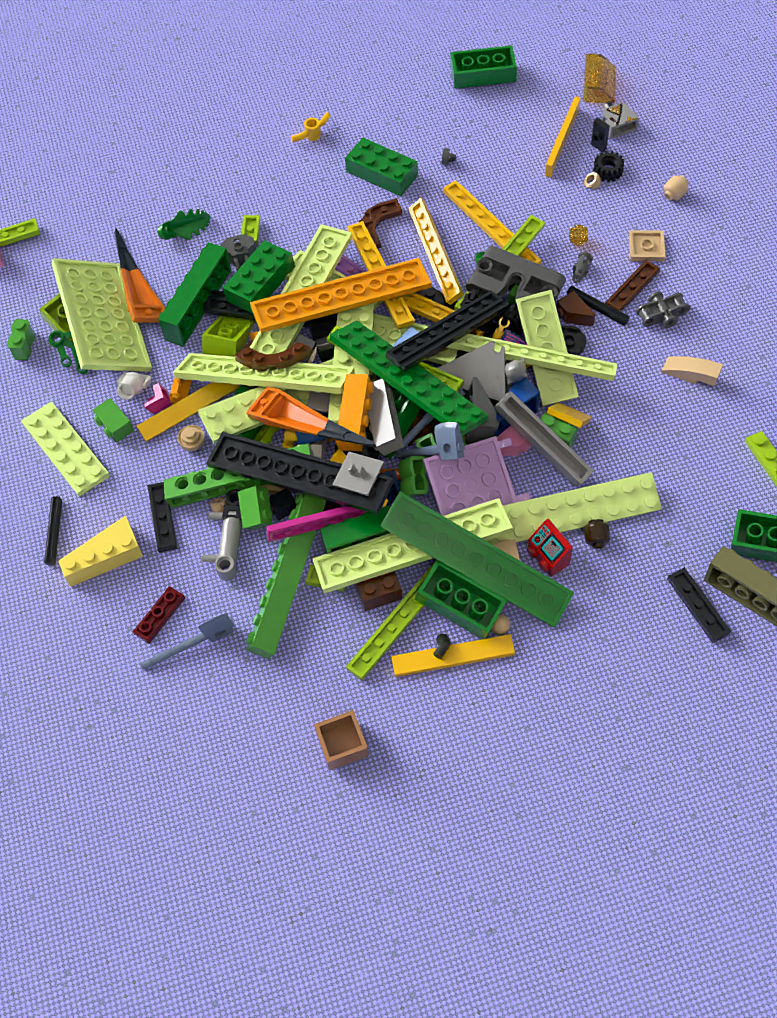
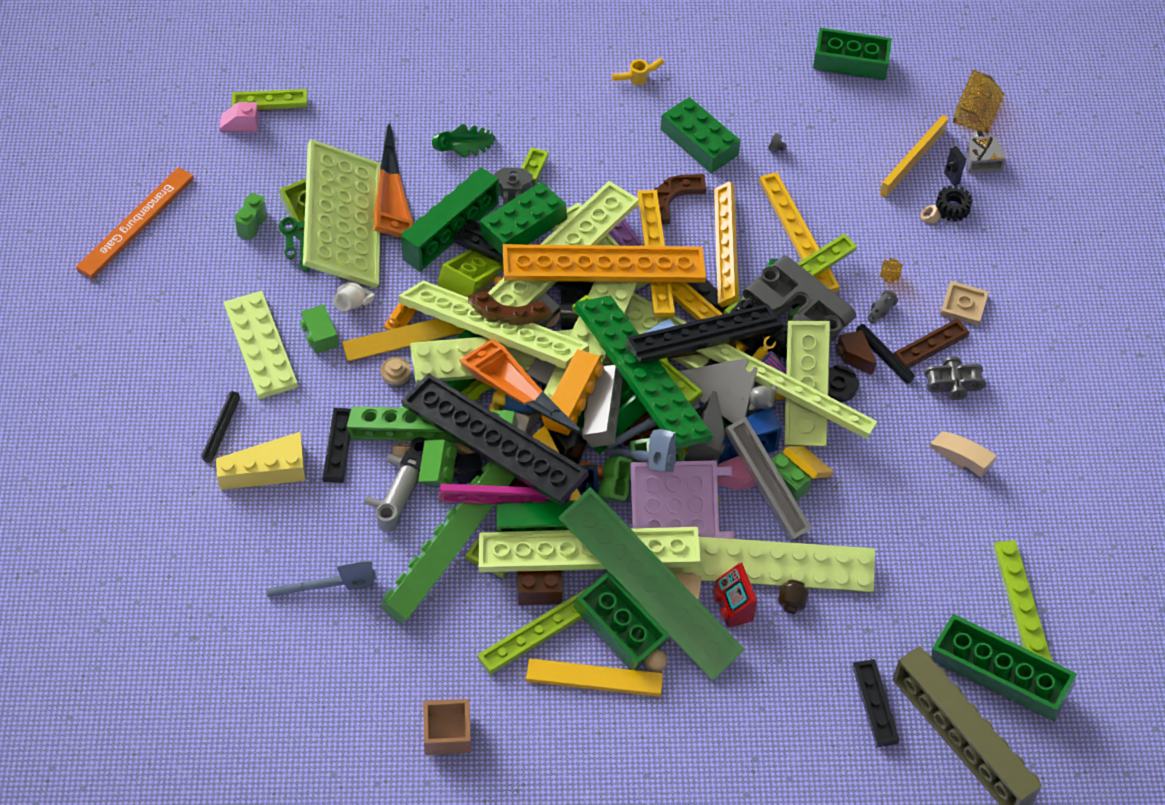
camera: 10 degrees right, 5 degrees down
dark red tile [132,586,186,644] -> none
dark pink panel [144,383,172,415] -> none
light grey piece [332,452,384,496] -> none
pearl dark grey arm [433,633,451,659] -> none
tan head [663,175,689,201] -> none

